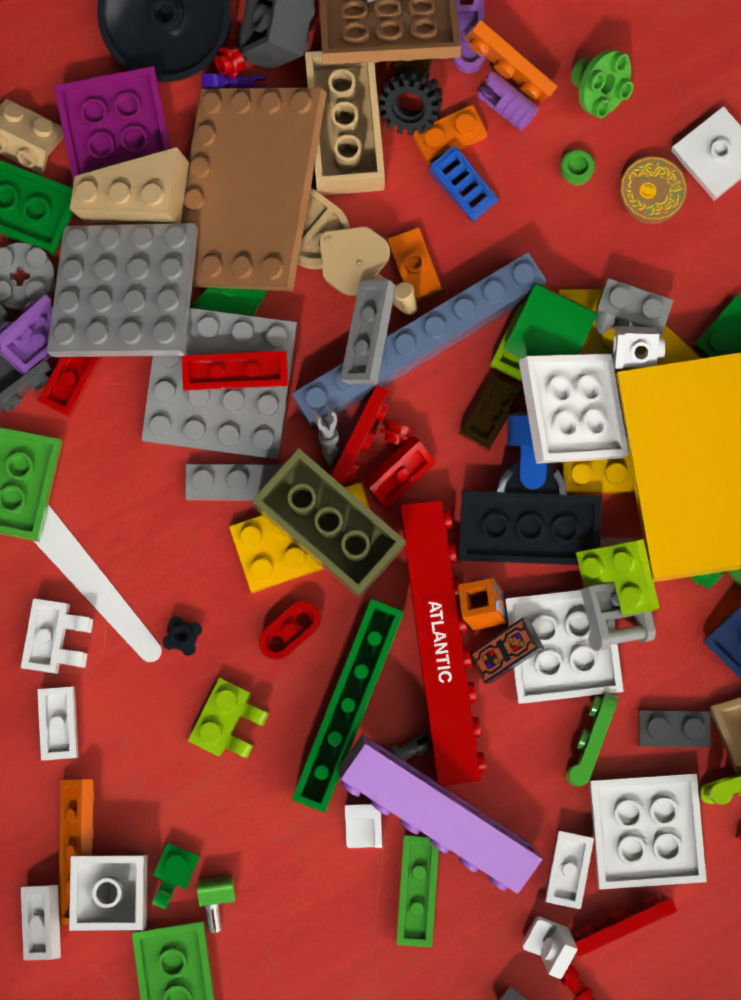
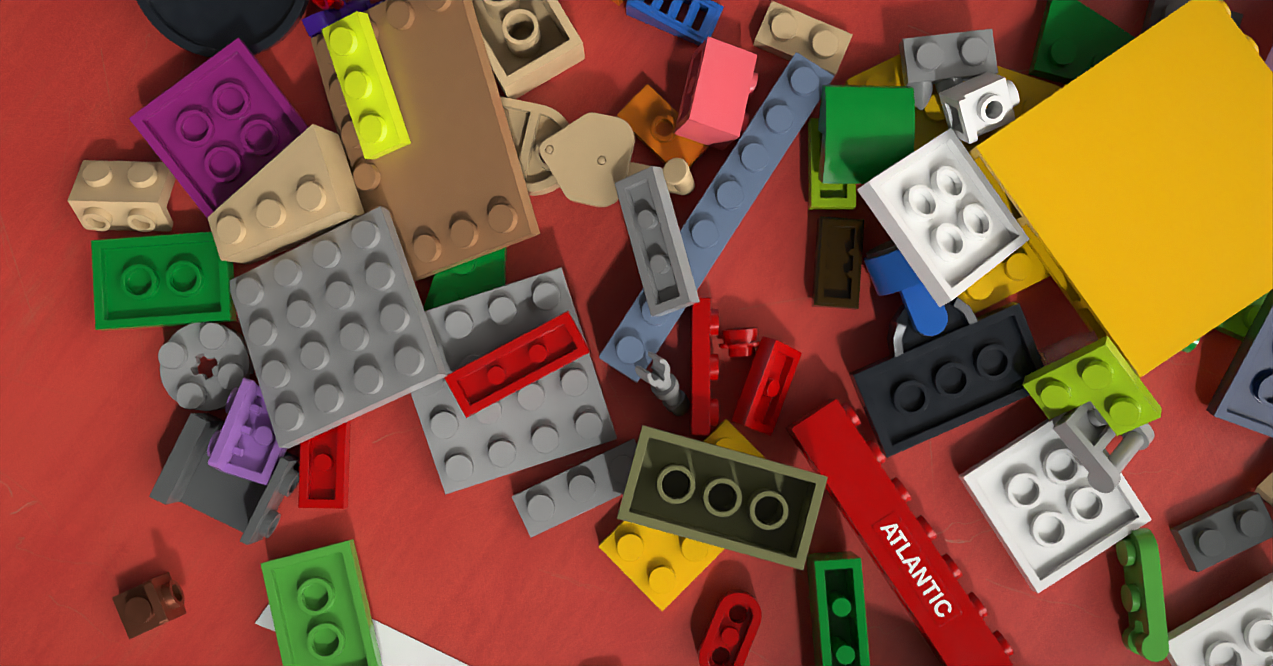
camera: 25 degrees left, 5 degrees up
orange brick [458,578,508,630] -> none
tile [470,617,544,684] -> none
none -> neon yellow plate [321,11,411,159]
none -> coral brick [674,37,758,151]
none -> tan plate [753,1,853,77]

